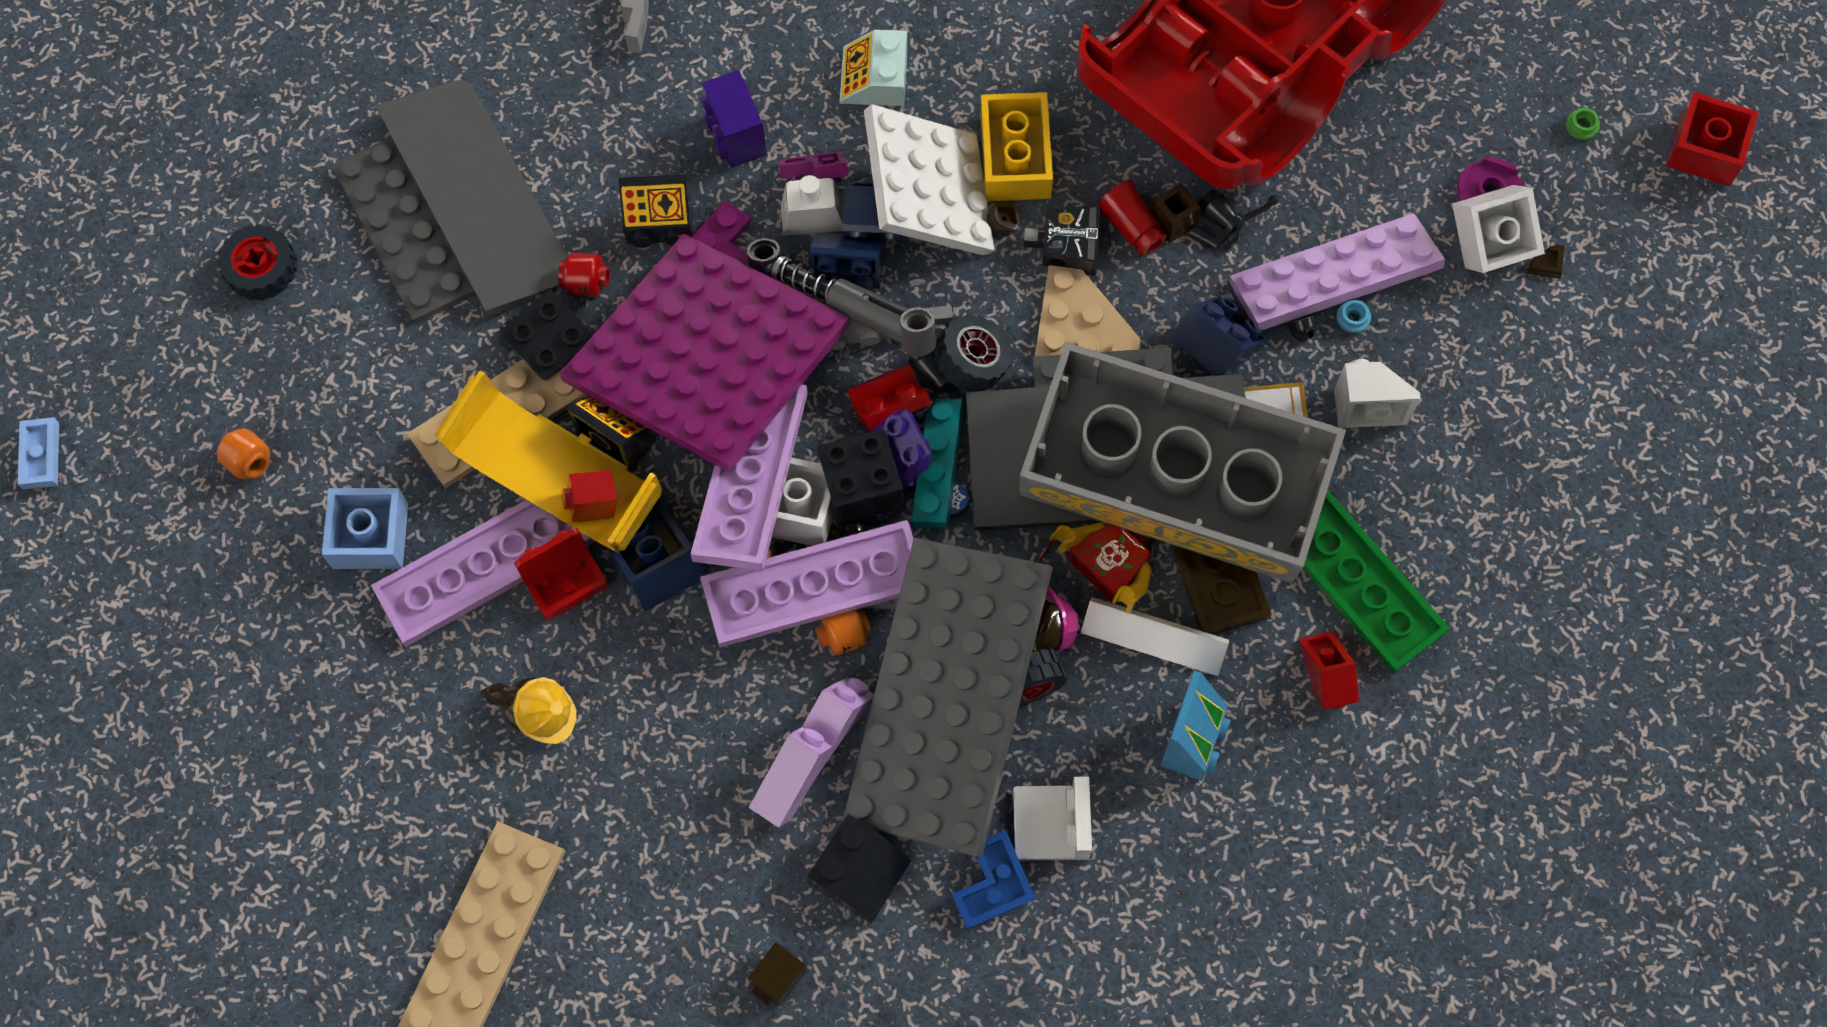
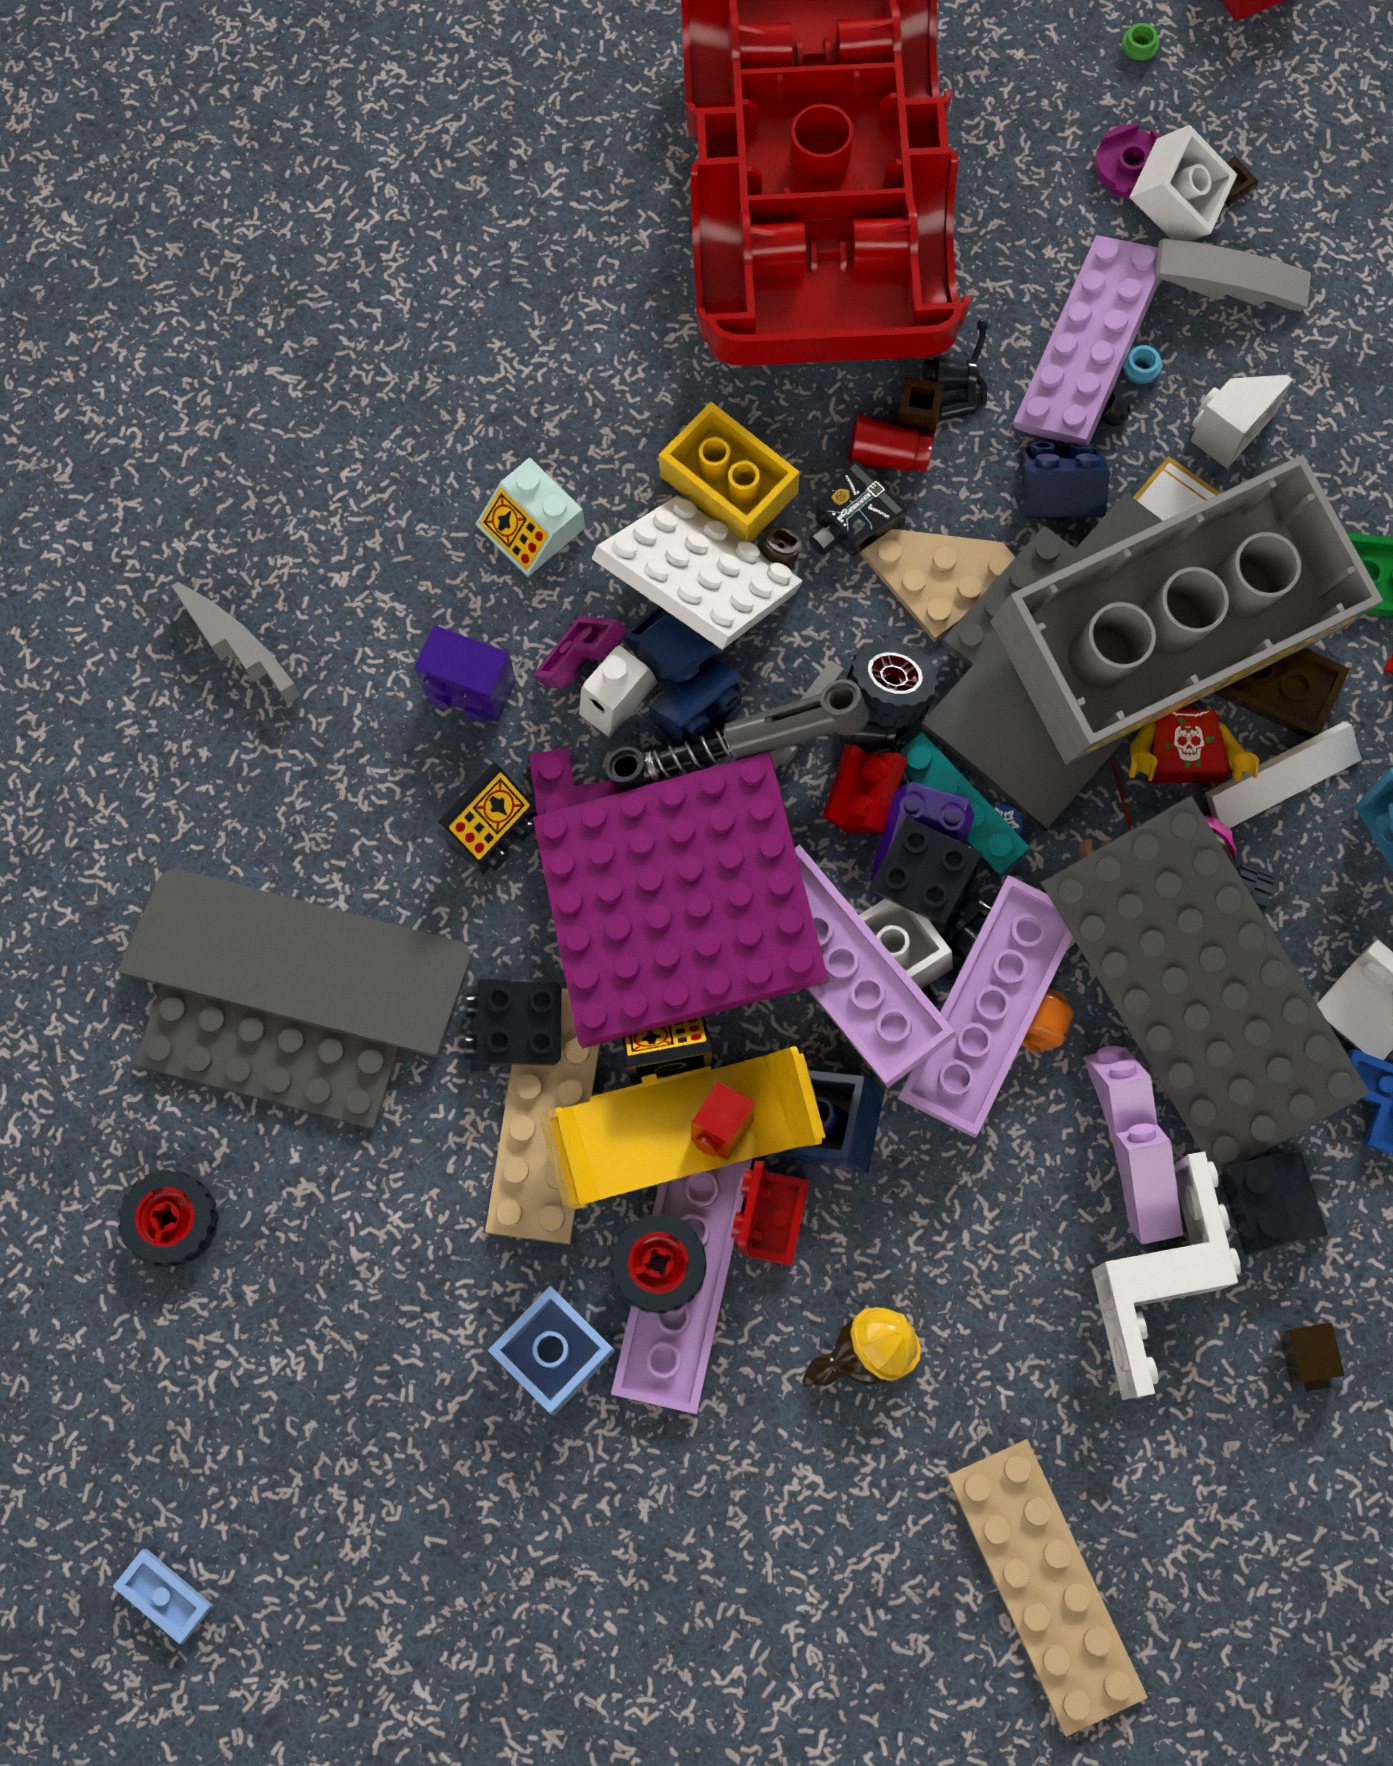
camera: 45 degrees left, 5 degrees up
orange head [216,428,270,480] -> none
red head [558,253,610,297] -> none
none -> black wheel [610,1214,707,1314]
none -> white bracket [1092,1151,1241,1400]
none -> light grey slope [1155,238,1311,311]

